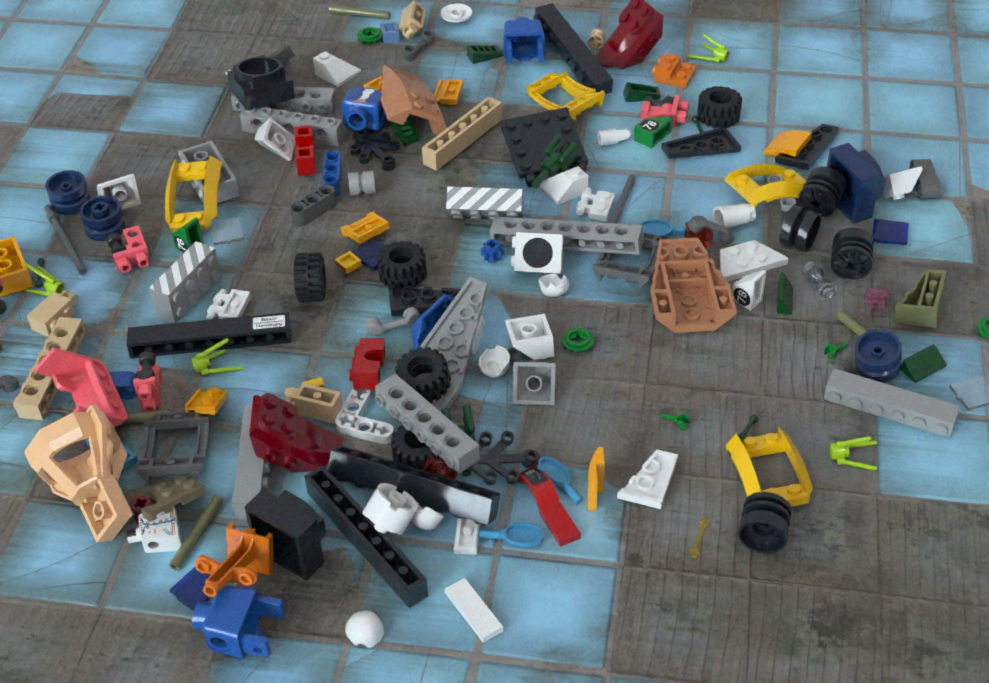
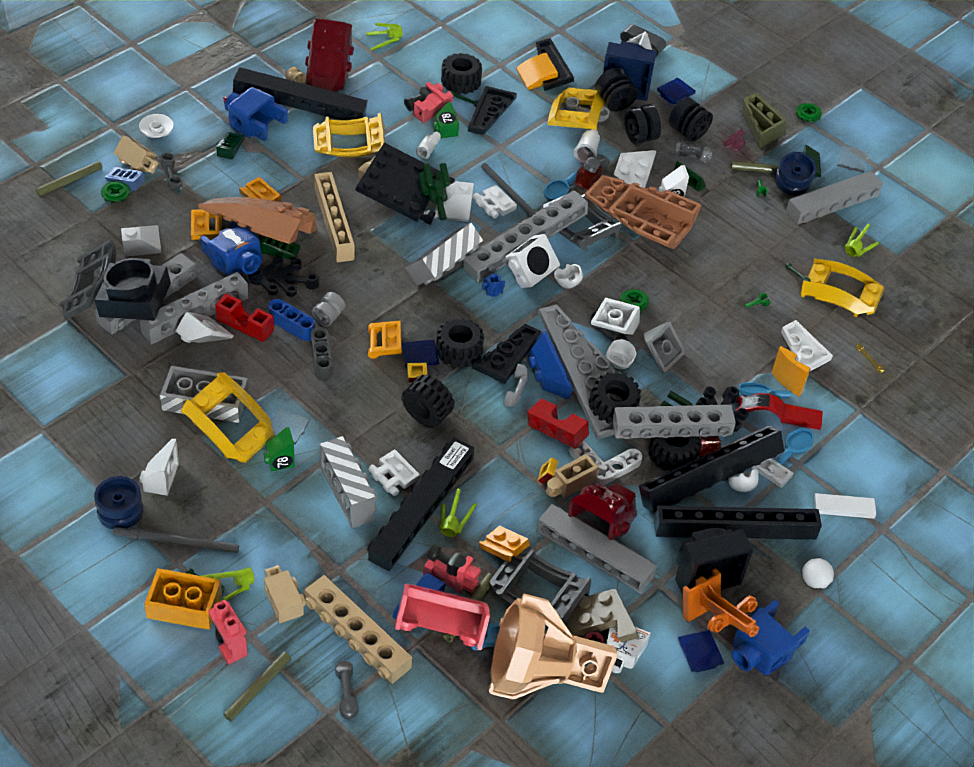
camera: 60 degrees left, 5 degrees up
dark blue wheel [79,196,126,241] -> none
coral hips [106,225,150,274] -> none
olive piece [169,495,223,571] -> none
white brick [363,483,418,535] -> none
dark green slope [623,82,661,102] -> none
orange plate [652,53,697,89] -> none
black wheel [738,492,792,554] -> none

